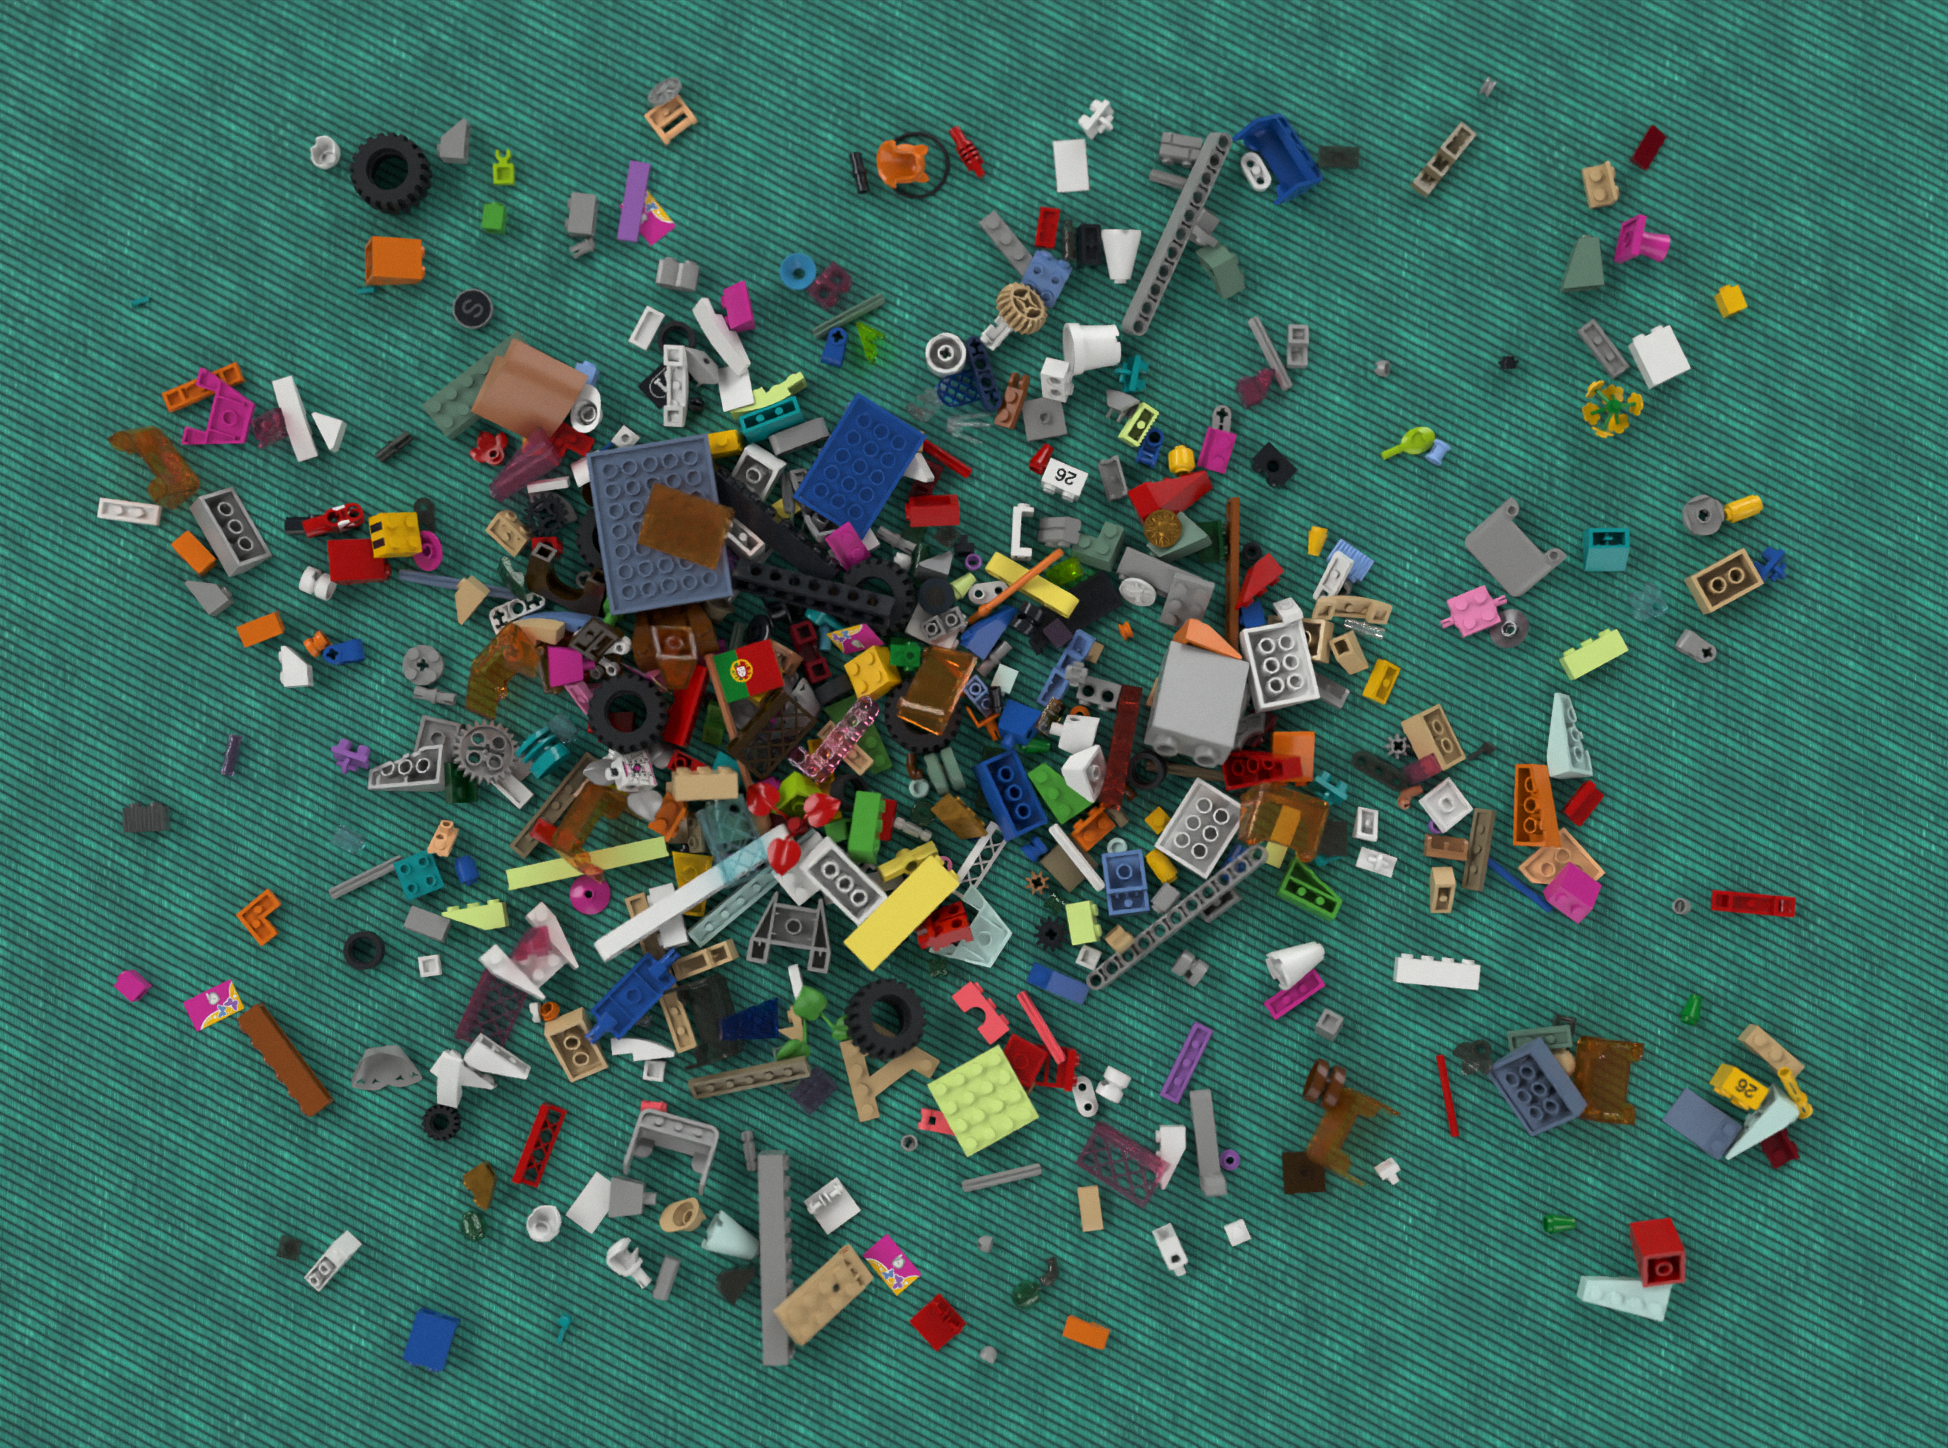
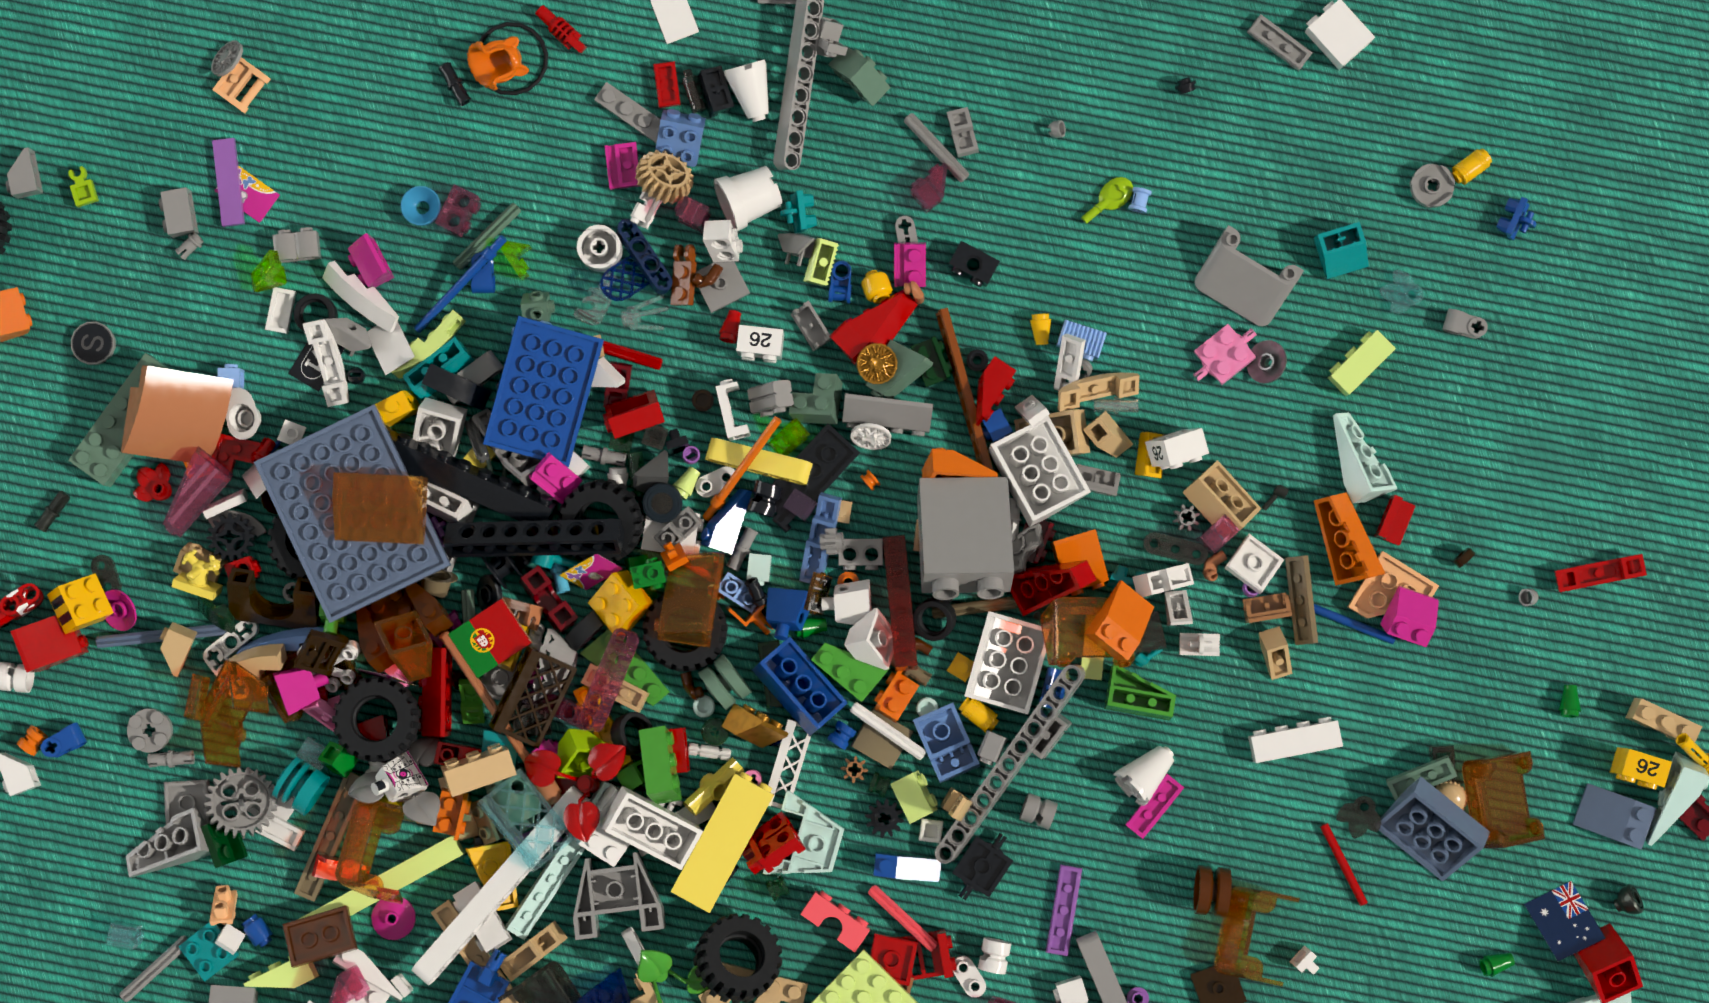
camera: 15 degrees left, 0 degrees up
medium lavender hips [331,739,371,774] -> none
bright green brick [481,202,508,235] -> none
light grey plate [1159,572,1215,628] -> none
light grey brick [1315,1008,1344,1042] -> none
yellow plant [1582,380,1643,438] -> none
tan brick [1684,548,1764,615] -> none
none -> light yellow piece [172,549,223,601]
none -> clear orange tile [184,673,210,721]
none -> white tile [215,924,246,955]
none -> clear neon green slope [251,250,287,292]
none -> red pin [251,437,276,463]
none -> reddish brown tile [282,905,358,968]
none -> green brick [318,741,359,778]
none -> white tile [390,973,414,997]
none -> blue bar [414,235,507,333]
none -> black slope [422,363,492,411]
none -> sand green brick [520,291,555,322]
none -> dark pink plate [605,142,639,190]
none -> orange tile [660,541,689,572]
none -> clear pink brick [674,196,711,233]
none -> reddish brown arm [691,264,723,288]
none -> dark brown plate [692,389,714,411]
none -> nougat arm [904,281,925,304]
none -> black plate [952,833,1013,901]
none -> orange slope [1084,580,1154,661]
none -> white slope [1132,563,1194,597]
none -> white brick [1145,428,1209,470]
none -> dark brown tile [1454,548,1475,568]
none -> dark blue sticker [1524,881,1605,961]
none -> pearl dark grey brick [1614,884,1644,914]

